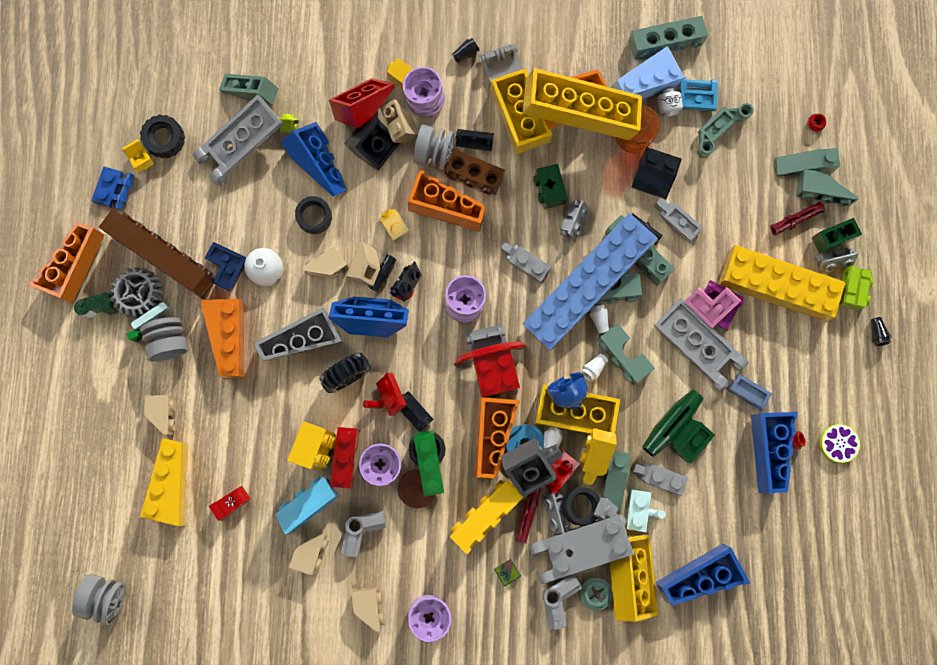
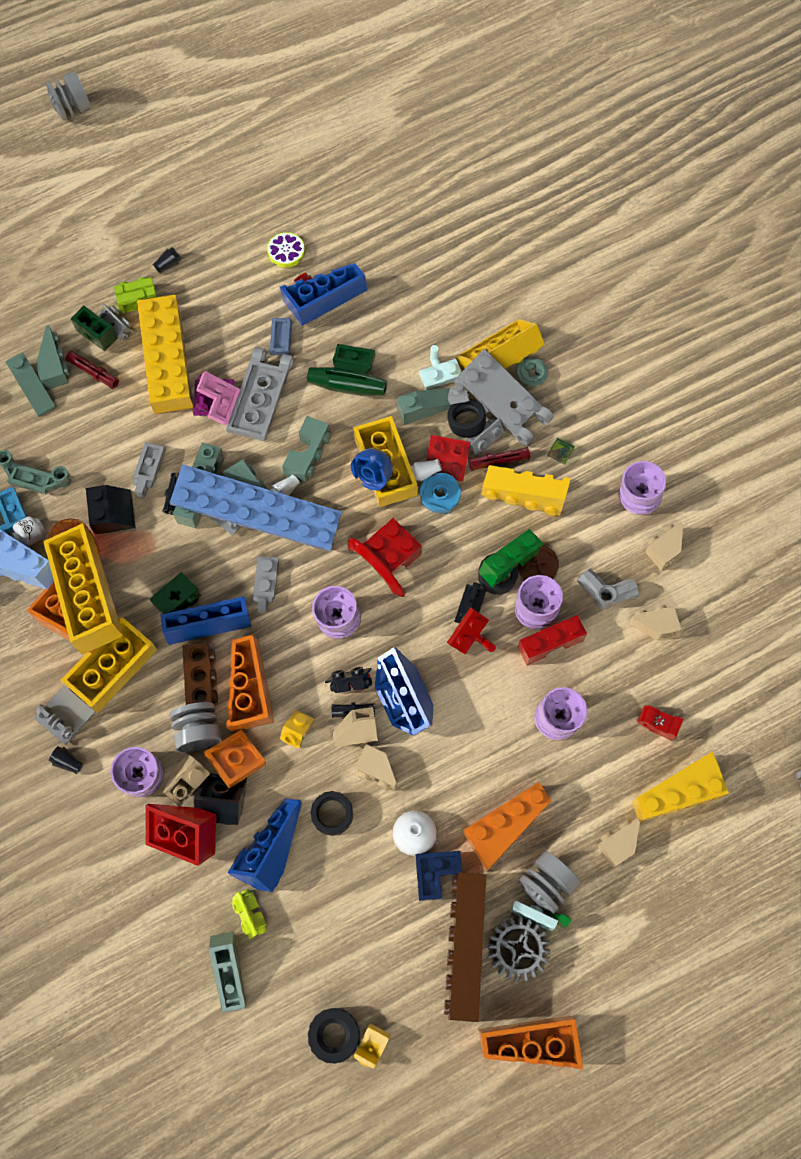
camera: 115 degrees left, 10 degrees down
clear green leg [74,292,117,318] -> none
blue plate [91,166,134,210] -> none
light grey hinge [193,95,283,185] -> none
light grey wedge [253,307,343,361] -> none
medium azure slope [275,477,340,534] -> none
yellow brick [287,421,337,471] -> none
black gear [319,353,371,393] -> none
yellow brick [386,58,413,91] -> none
black hinge [455,129,494,151] -> none
light grey hinge [465,324,506,351] -> none
orange wedge [474,397,520,479] -> none
dark grey hinge [500,438,563,497] -> none
light grey piece [542,574,582,630] -> none
light grey hinge [560,200,588,241] -> none
yellow hinge [579,428,617,485] -> none
white cone [581,354,608,382] -> none
light grey hinge [632,463,688,496] -> none
blue wedge [655,544,750,606] -> none
none -> blue brick [160,596,252,645]
none -> orange plate [204,730,266,788]
none -> lavender wheel [534,687,587,740]

